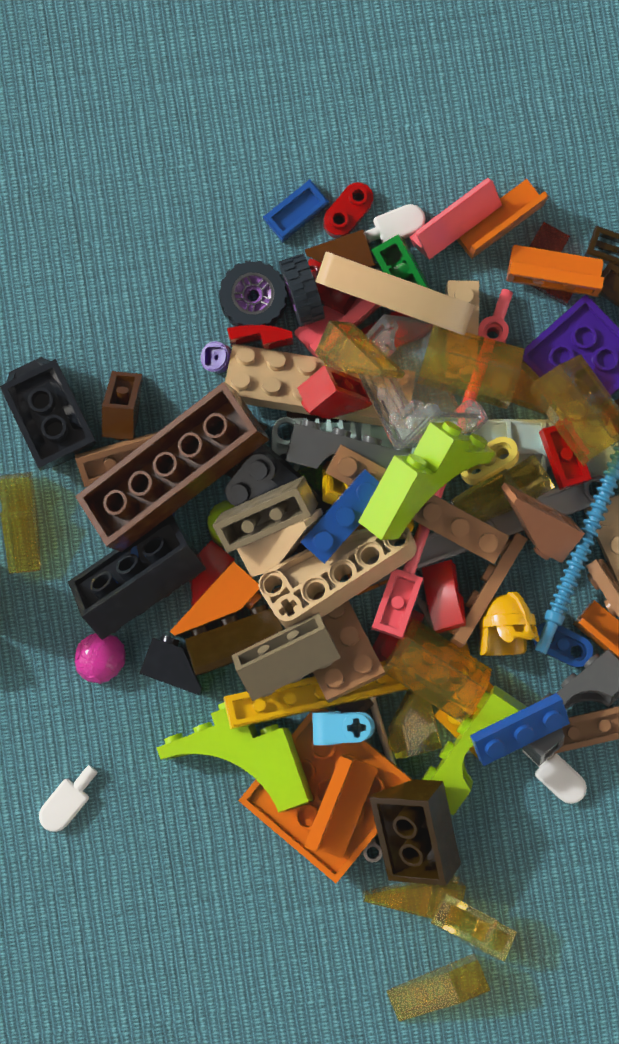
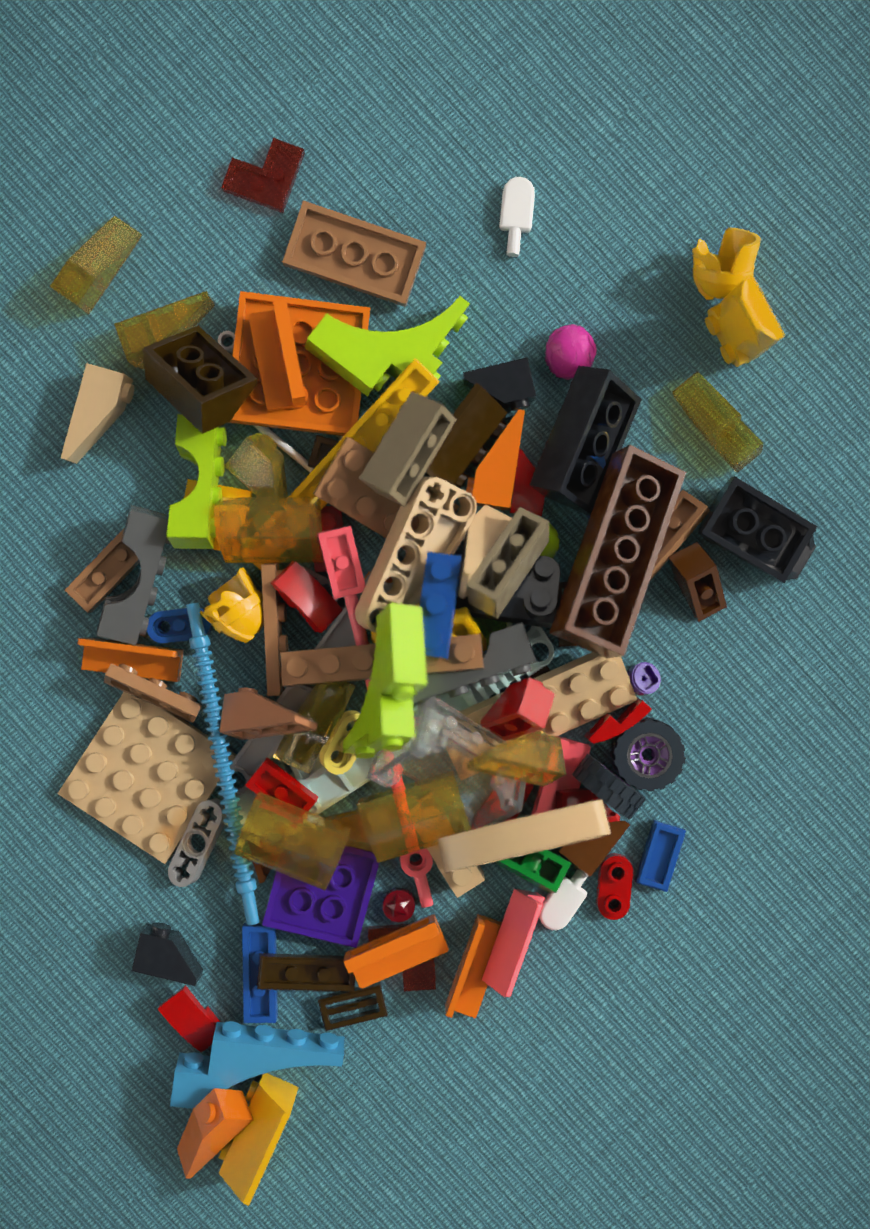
camera: 150 degrees right, 5 degrees up
medium azure piece [312,711,375,745] -> none
clear yellow slope [431,893,517,962] -> none
blue plate [470,693,570,766] -> none
white piece [522,750,587,804] -> none
none -> tan slope [61,363,134,464]
none -> clear red tile [221,138,305,213]
none -> medium nougat plate [282,200,426,307]
none -> dark red tile [383,888,415,922]

